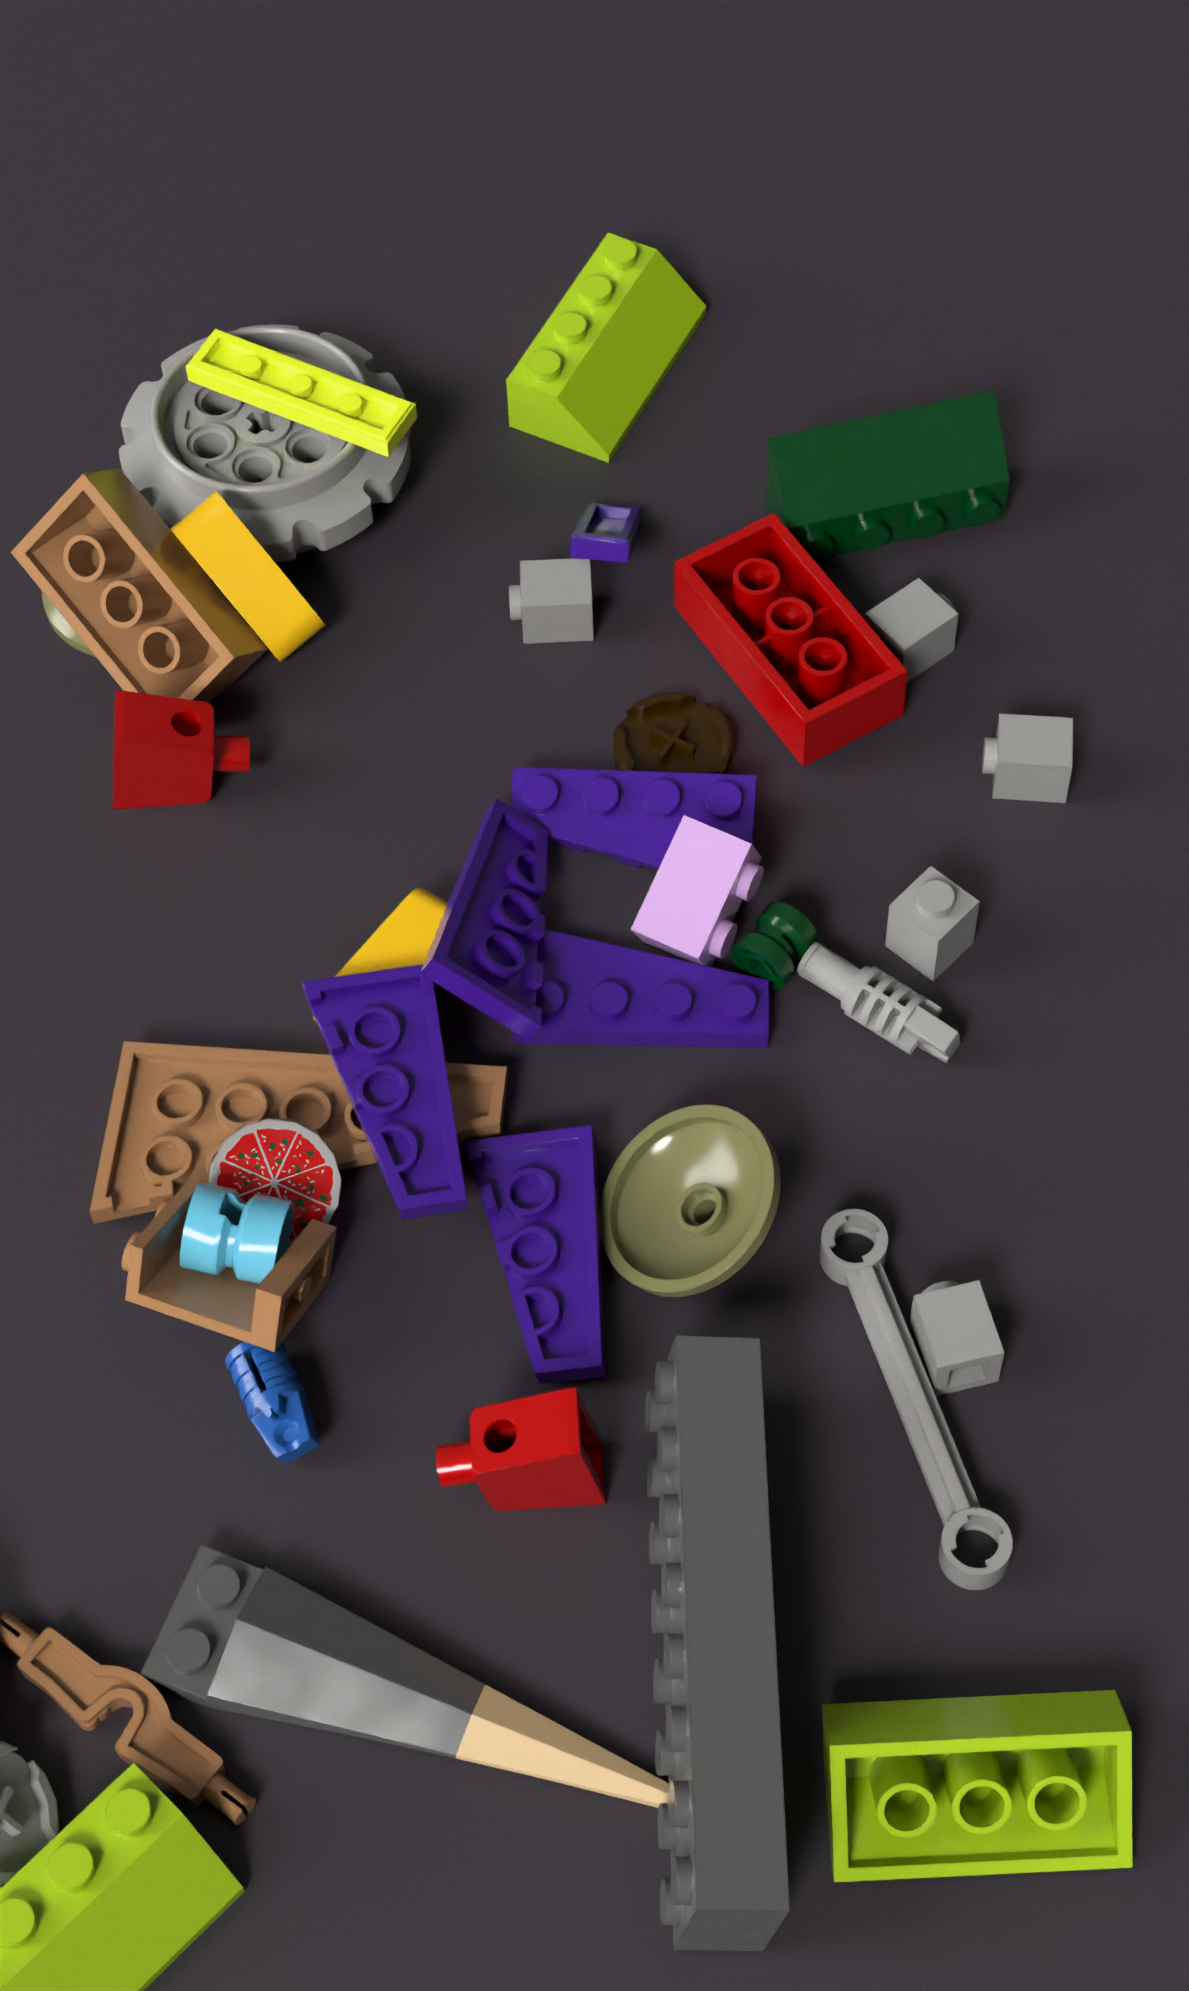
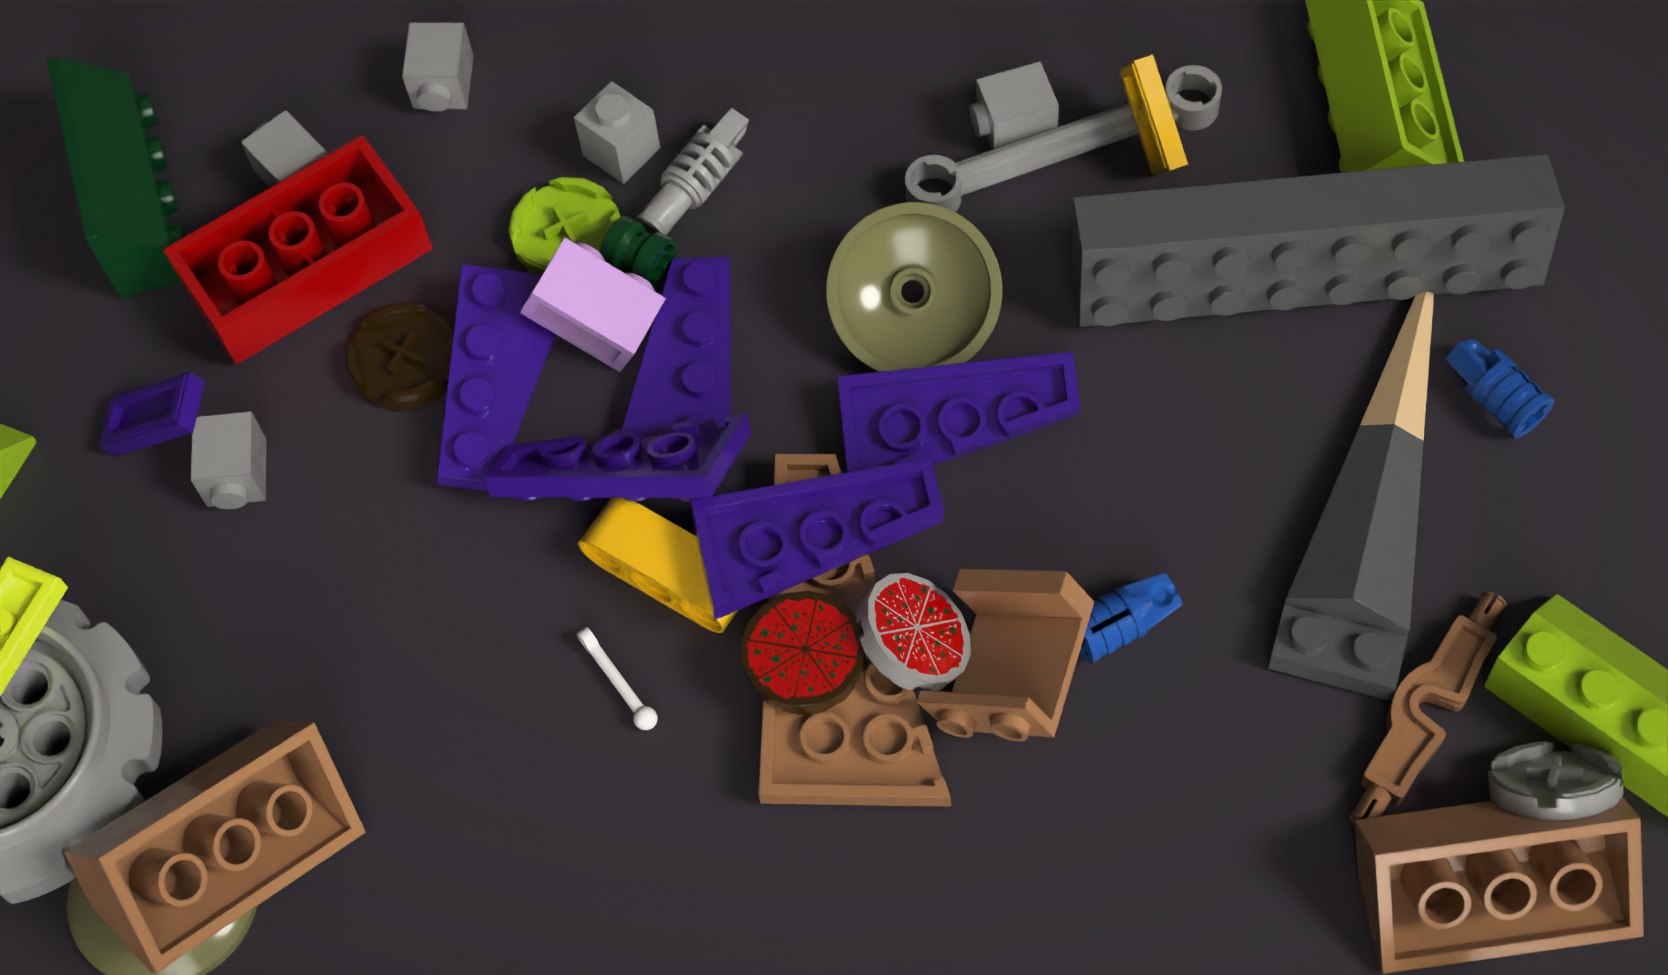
camera: 90 degrees left, 5 degrees up
red torso [113,691,250,809] -> none
yellow beam [170,491,326,663] -> none
medium azure wheel [180,1182,294,1284] -> none
red torso [436,1387,606,1511] -> none
none -> lime tile [509,177,620,275]
none -> white hinge [576,626,658,731]
none -> tile [740,591,866,715]
none -> yellow tile [1119,55,1188,176]
none -> blue hinge [1446,339,1555,438]

